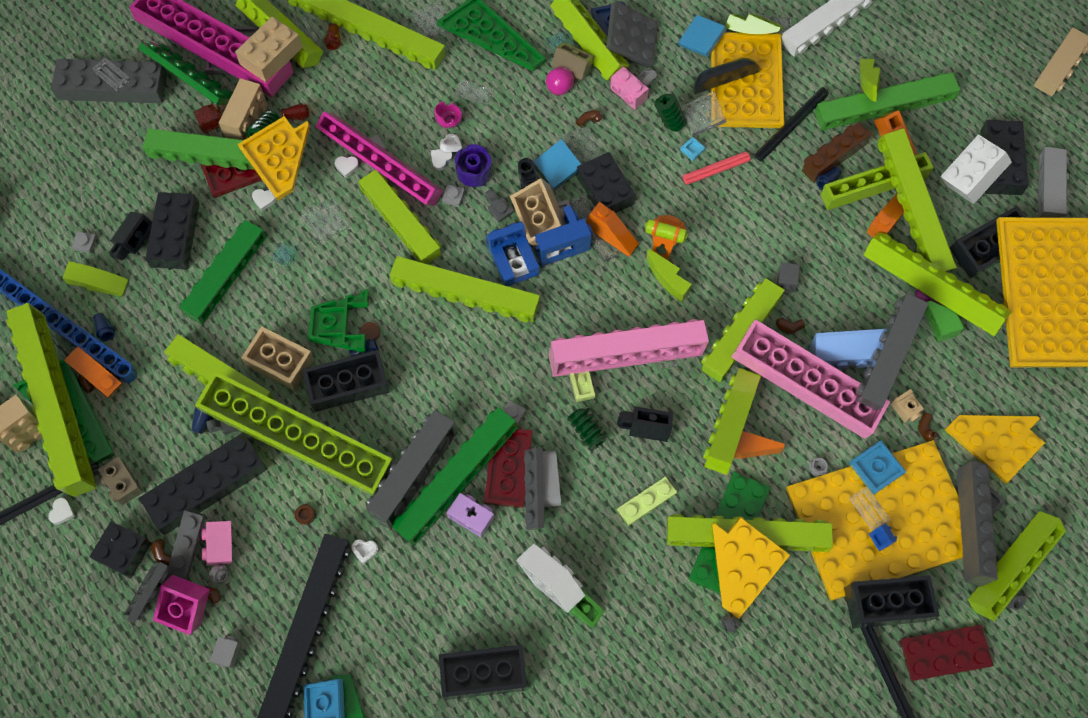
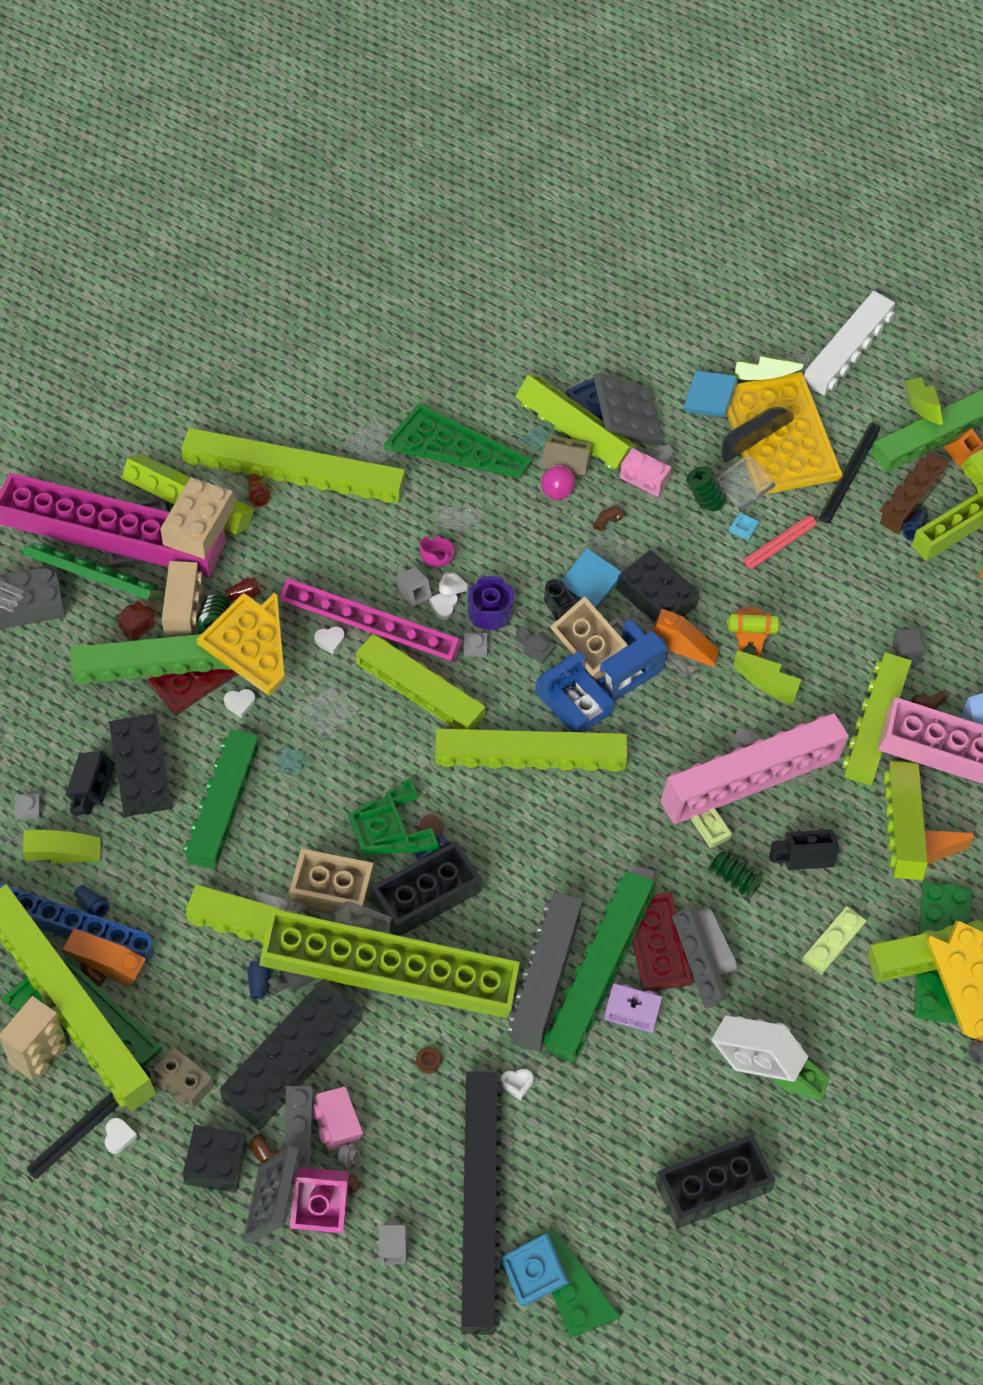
camera: 20 degrees left, 10 degrees down
none -> clear tile [253,890,305,914]
none -> clear brick [332,901,392,934]
none -> light grey brick [396,567,432,607]
none -> light grey plate [729,727,761,751]

